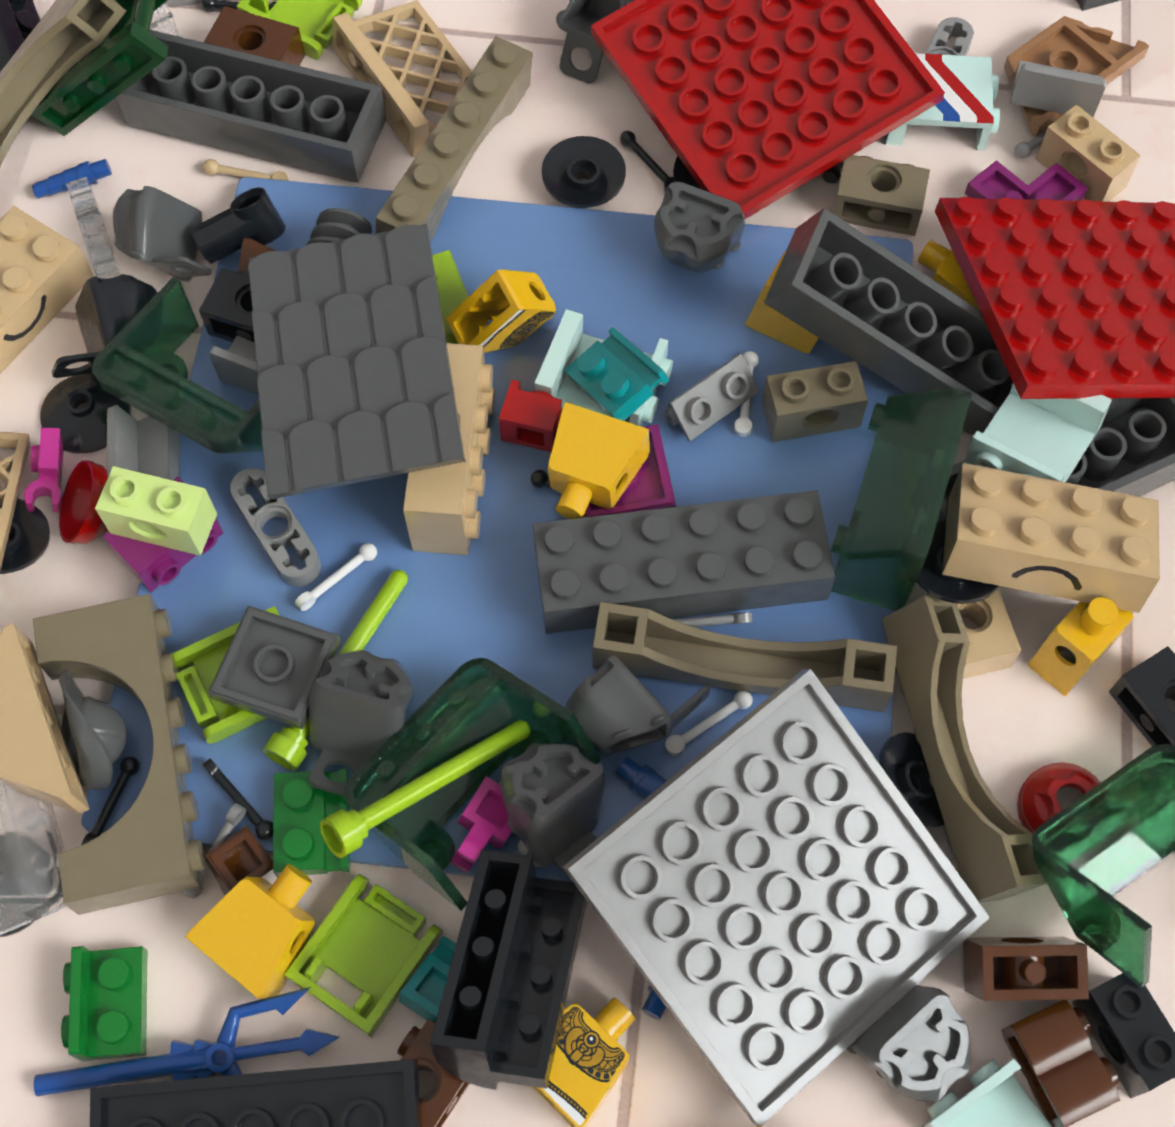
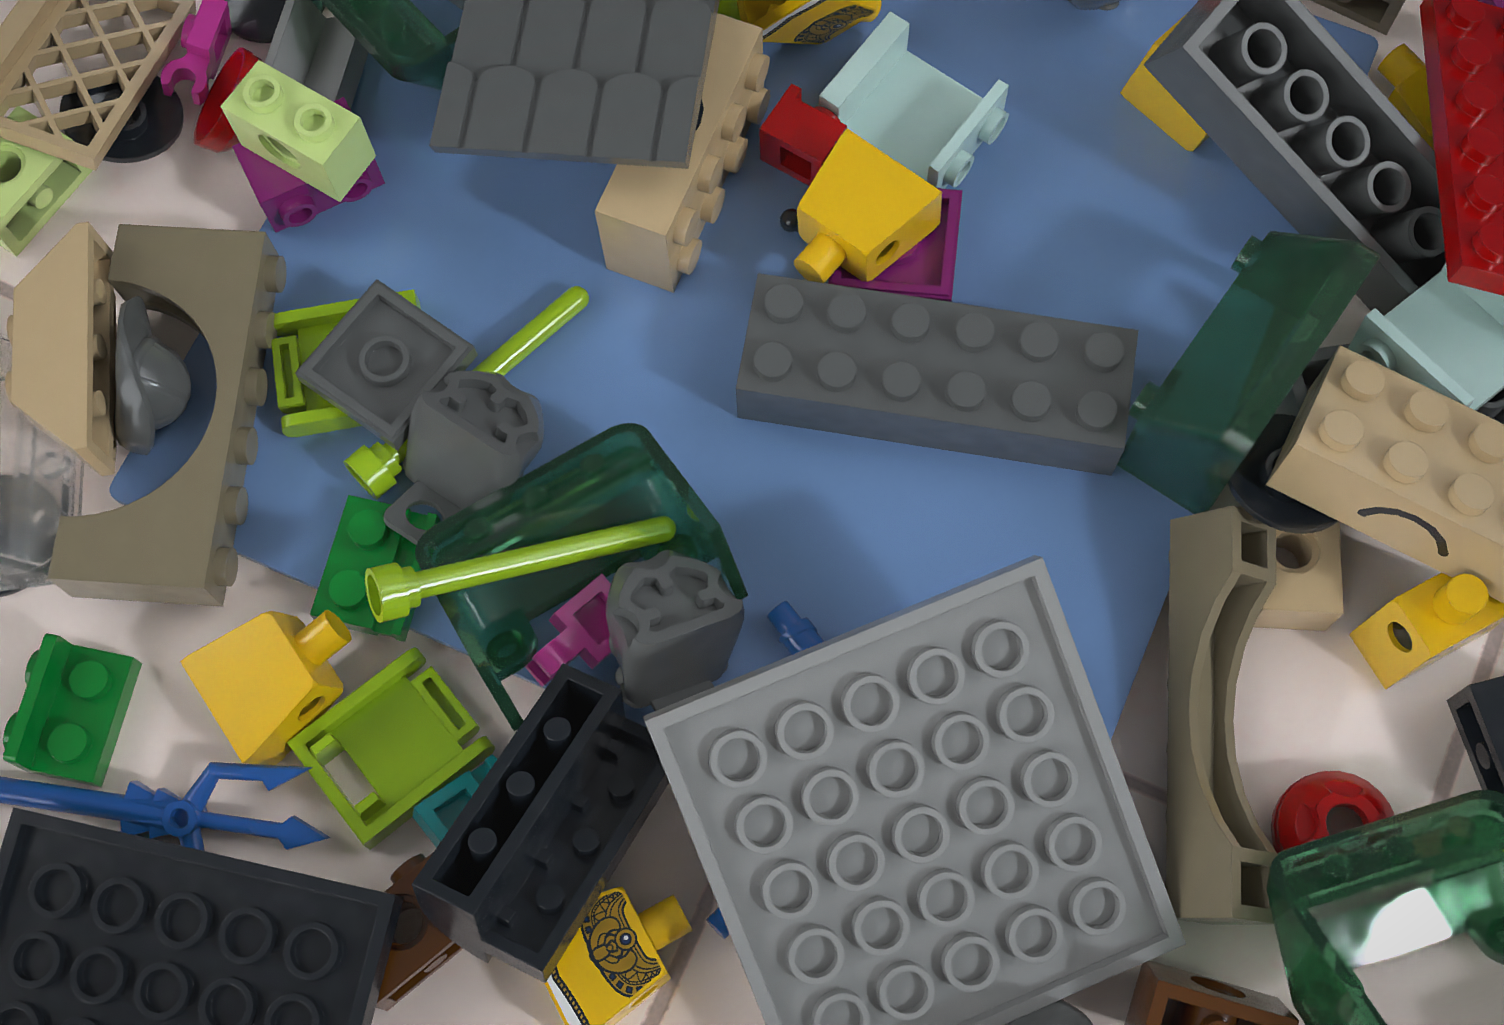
camera: 20 degrees right, 5 degrees up
black hinge [81,756,140,845] -> none
light grey hinge [183,803,246,898] -> none
black hinge [202,758,273,840] -> none
reddish brown slope [204,825,273,895] -> none
light grey beam [230,468,321,587] -> none
white hinge [295,543,377,611] -> none
dark grey piece [563,655,710,755] -> none
teal plate [564,327,669,421] -> none
dark tan arch [592,602,897,712] -> none
light grey hinge [664,353,759,441] -> none
white hinge [665,690,753,756] -> none
light grey hinge [673,612,753,627] -> none
white hinge [734,351,759,437] -> none
dark tan brick [762,361,868,442] -> none
black dish [879,732,945,829] -> none

